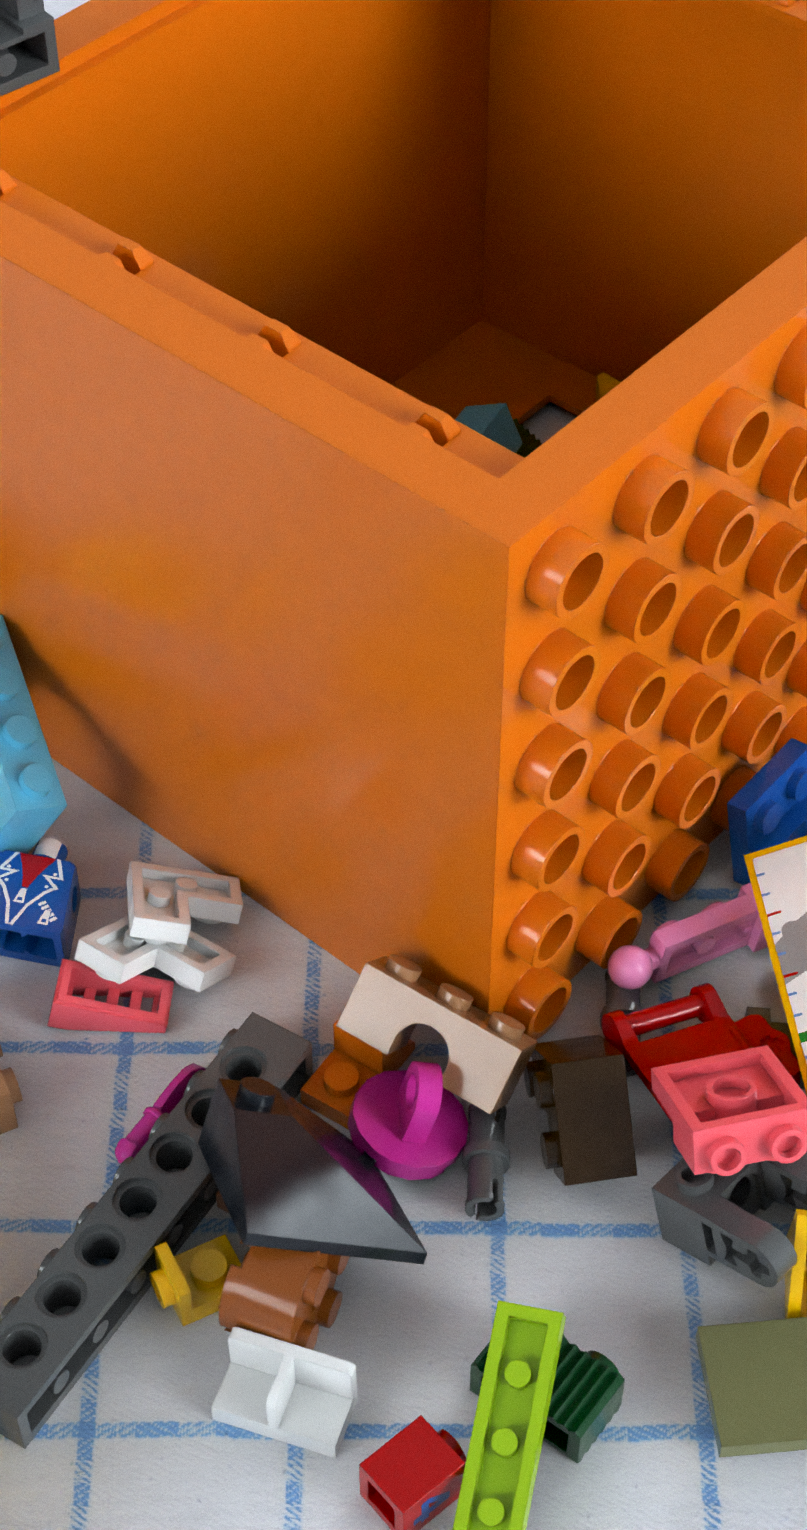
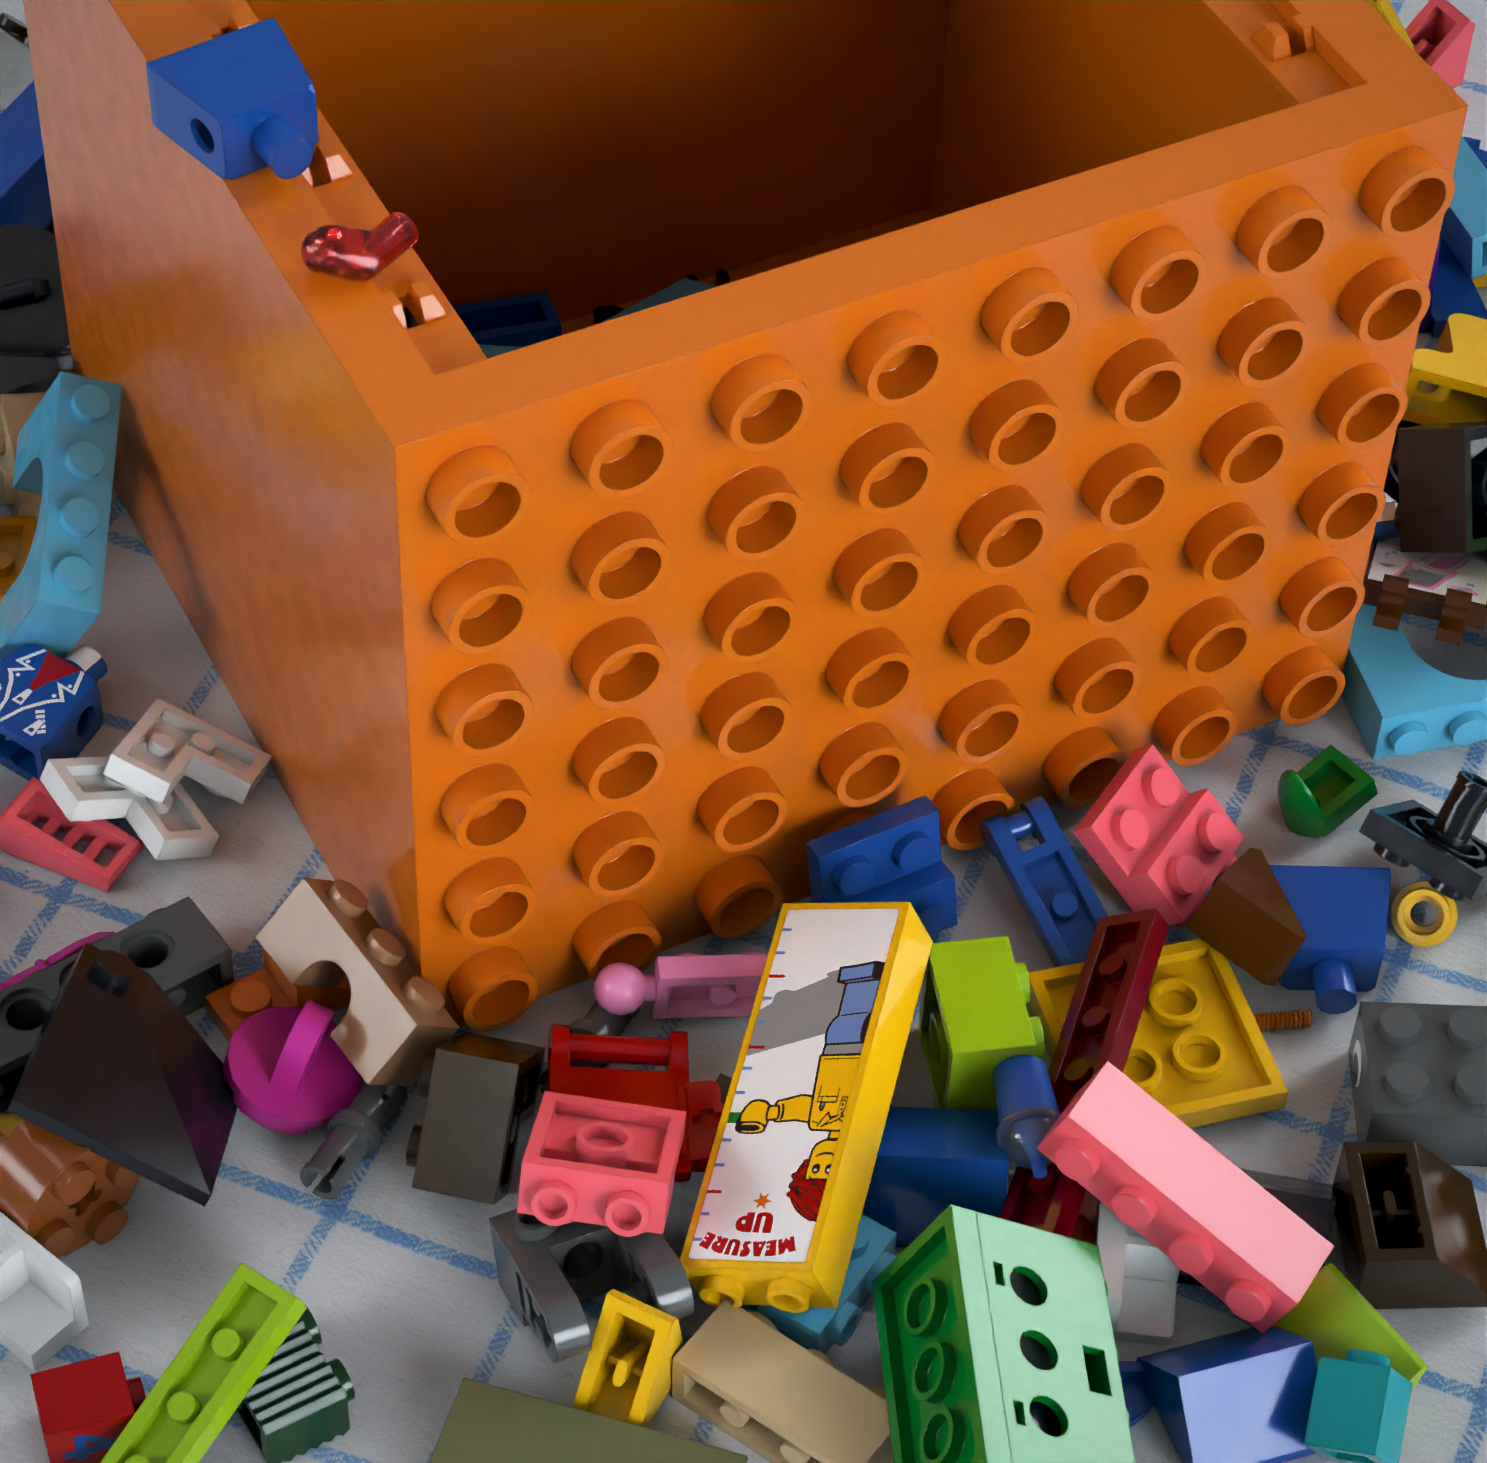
camera: 20 degrees right, 0 degrees up
none -> blue torso [146,17,319,180]
none -> clear red arm [300,212,419,282]

